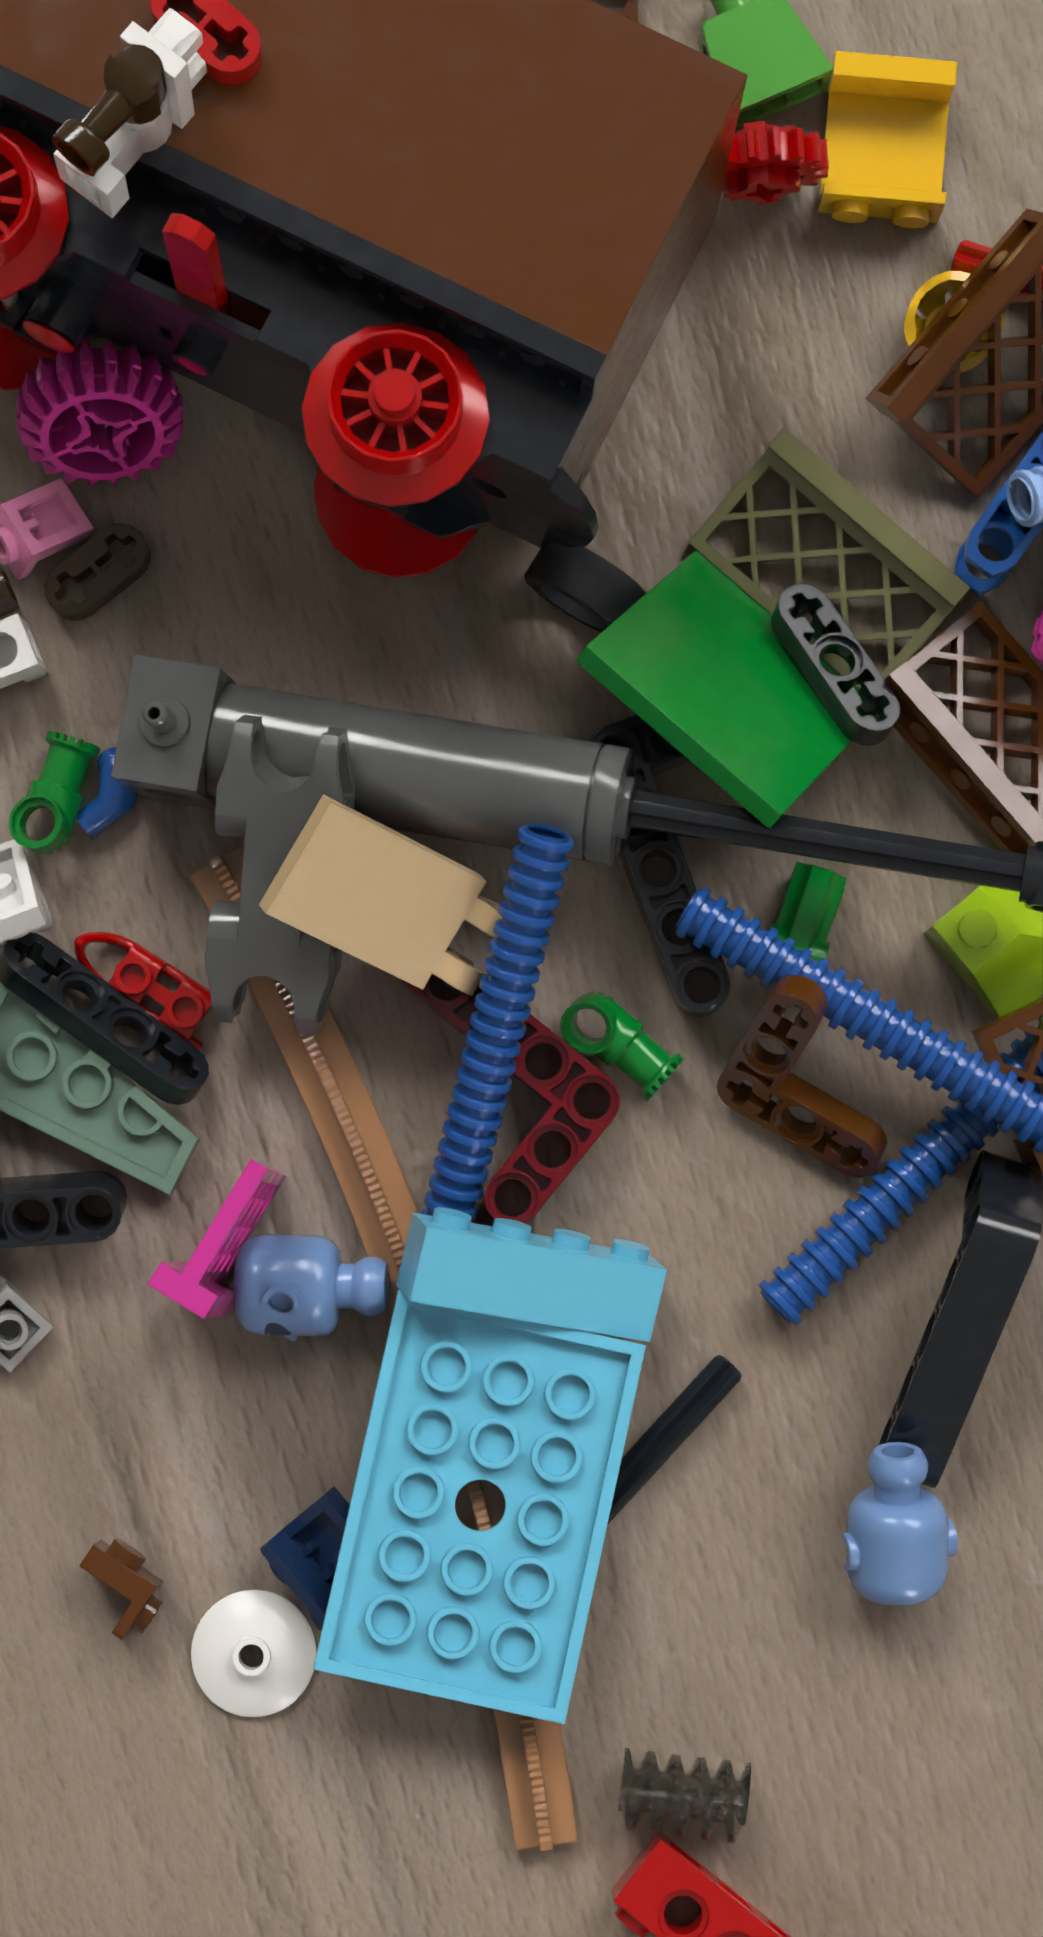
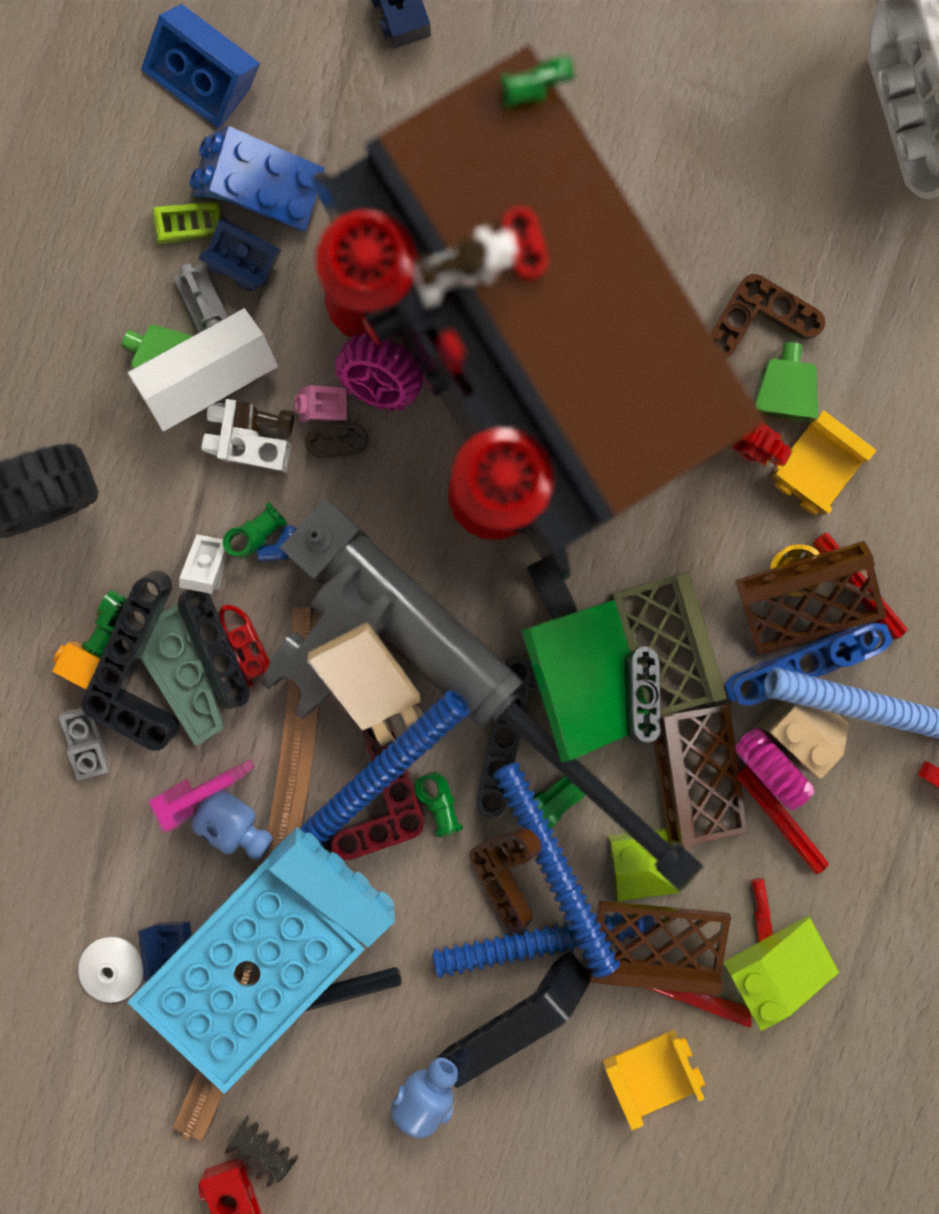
camera: 30 degrees right, 5 degrees up
reddish brown bracket [79,1538,164,1640] -> none

